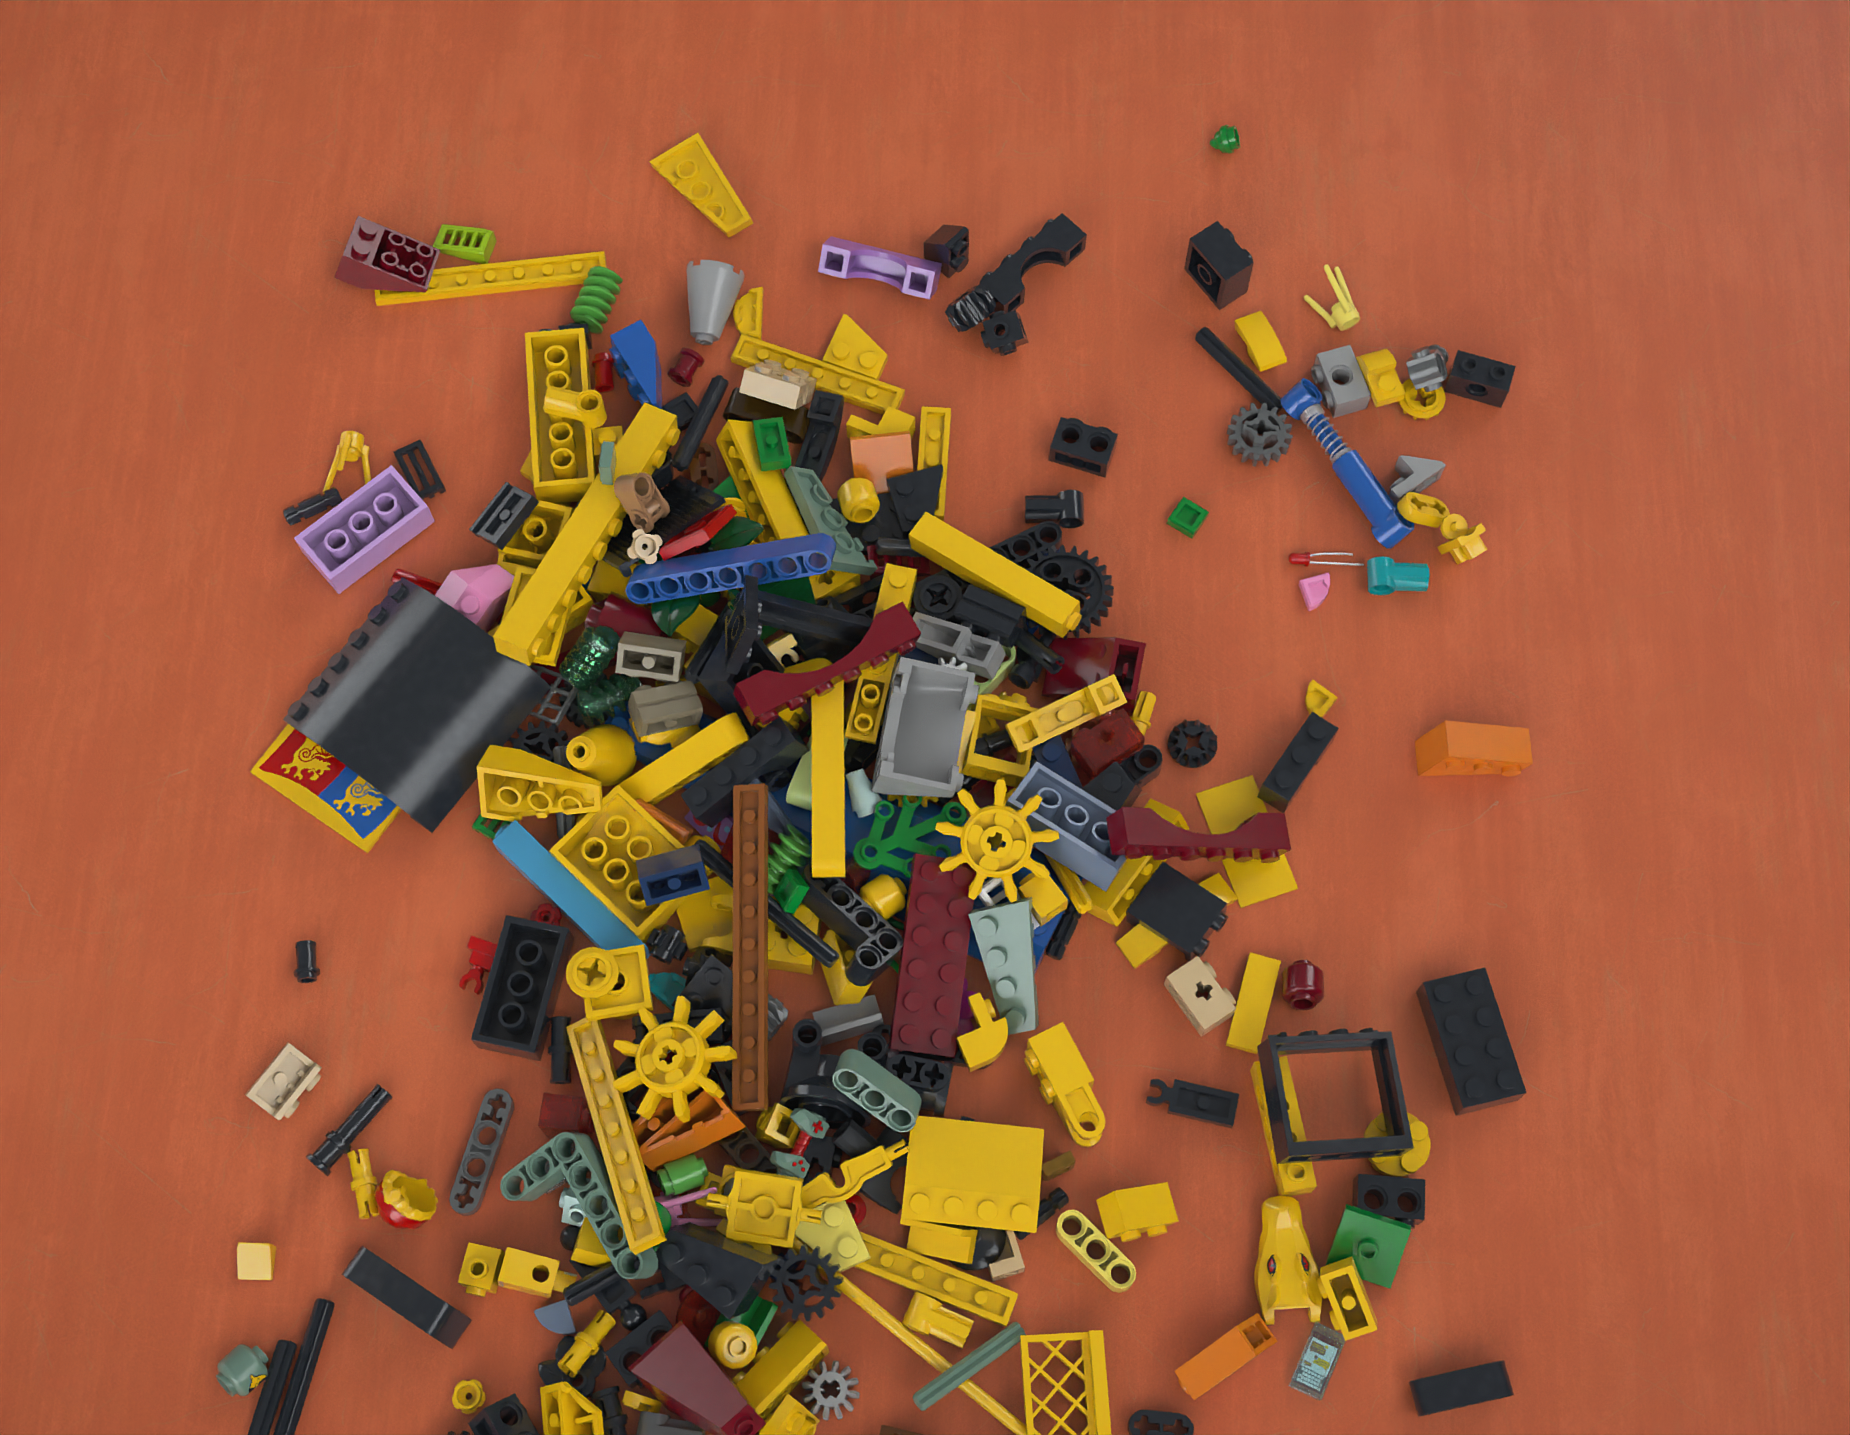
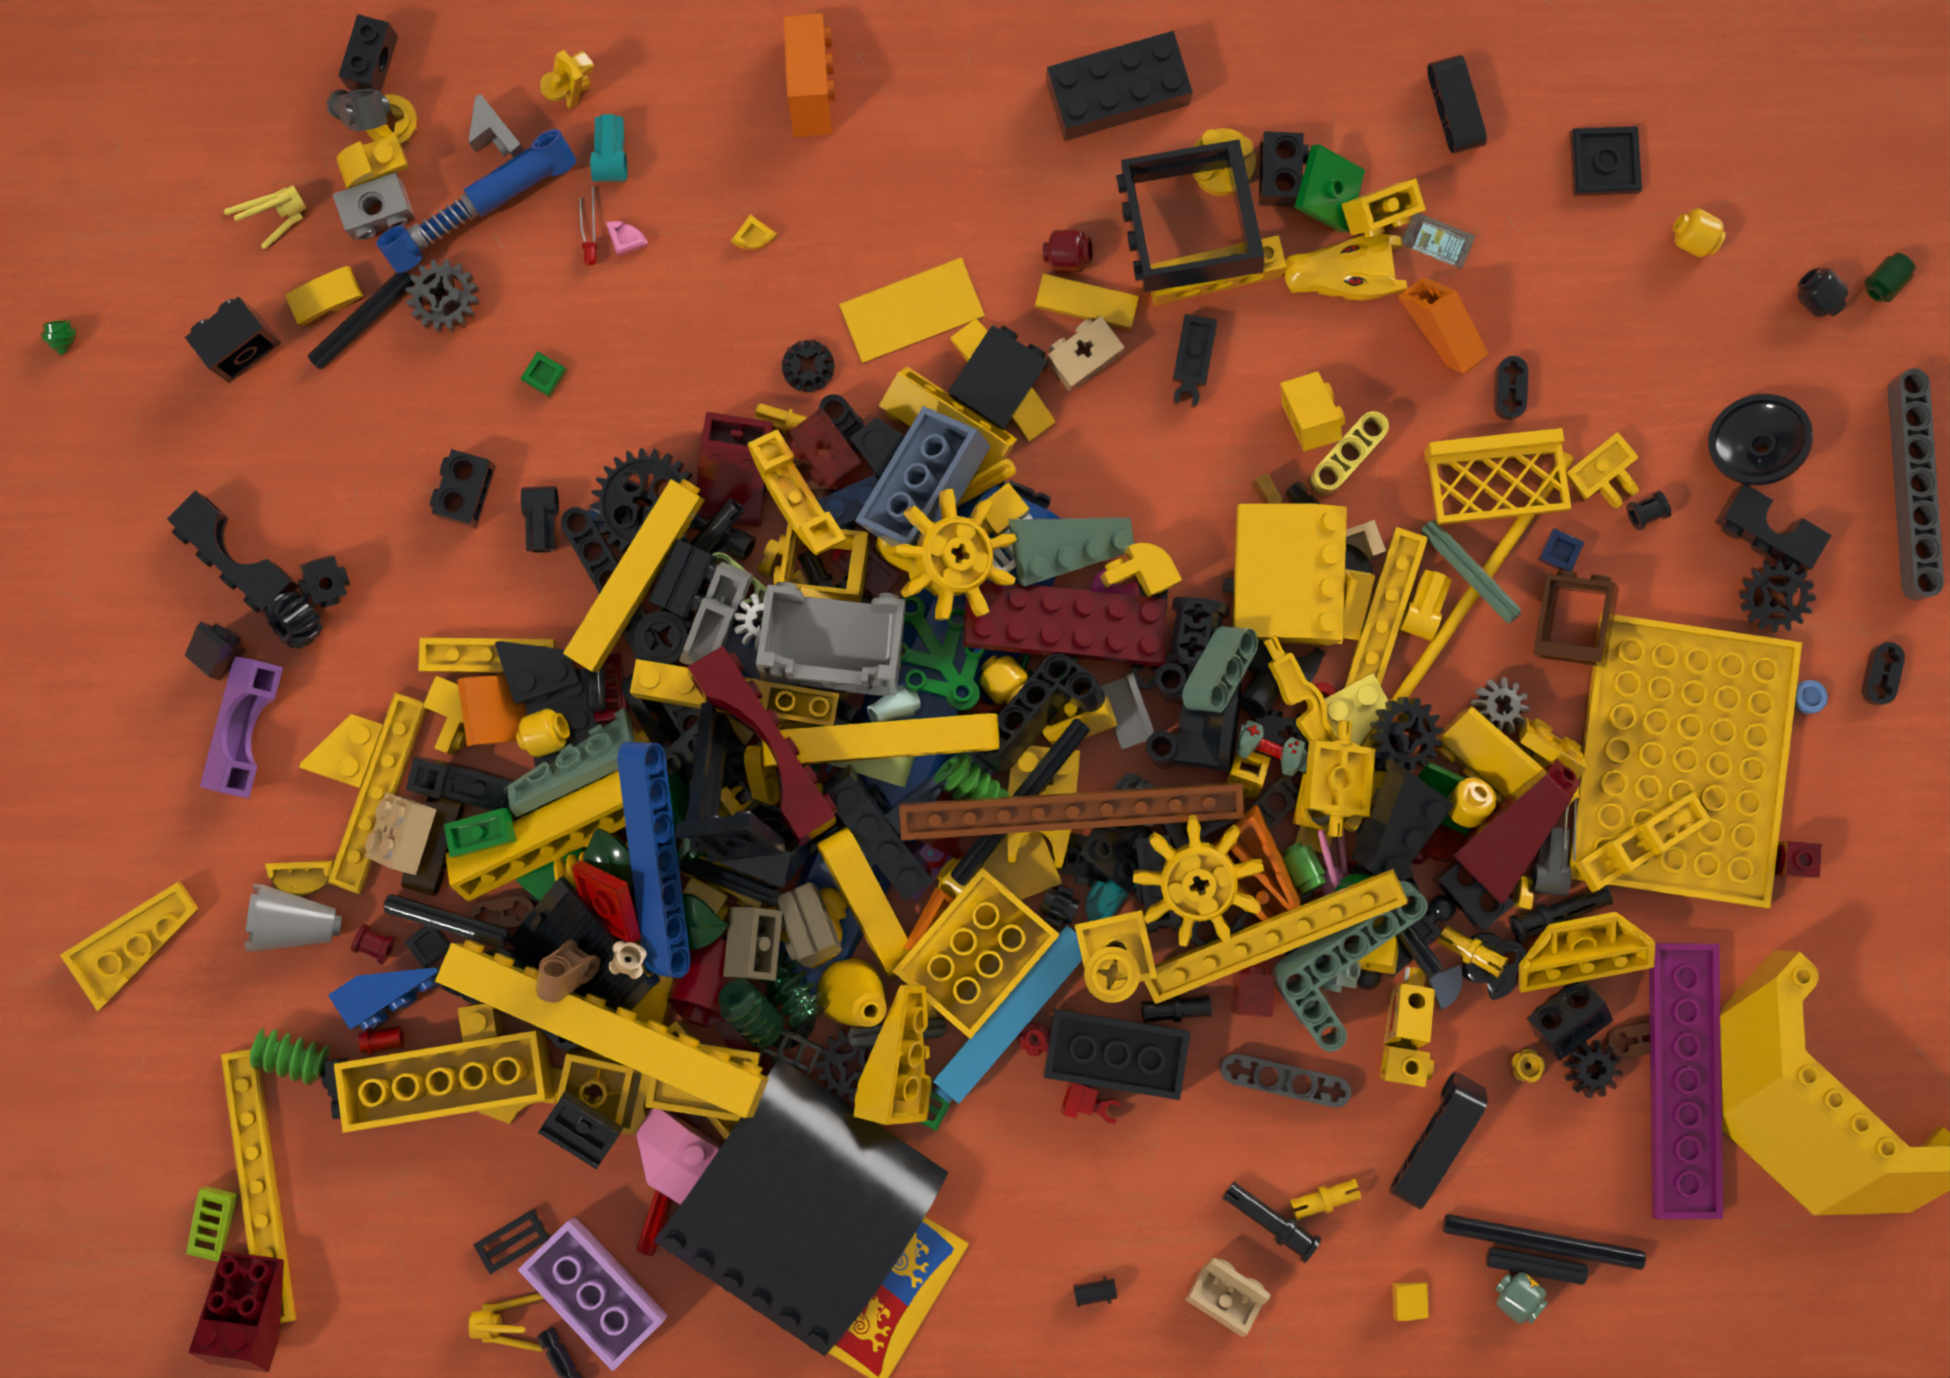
camera: 95 degrees left, 15 degrees up
yellow hair [375,1170,438,1229] -> none
yellow piece [543,386,607,428] -> none
sand green tile [598,441,617,485] -> none
dark blue brick [636,844,710,906] -> none
green tile [773,868,809,914] -> none
yellow brick [1024,1022,1105,1147] -> none
dark red arch [1106,807,1291,863] -> none
black arch [1257,712,1339,813] -> none
yellow beam [1397,492,1450,528] -> none

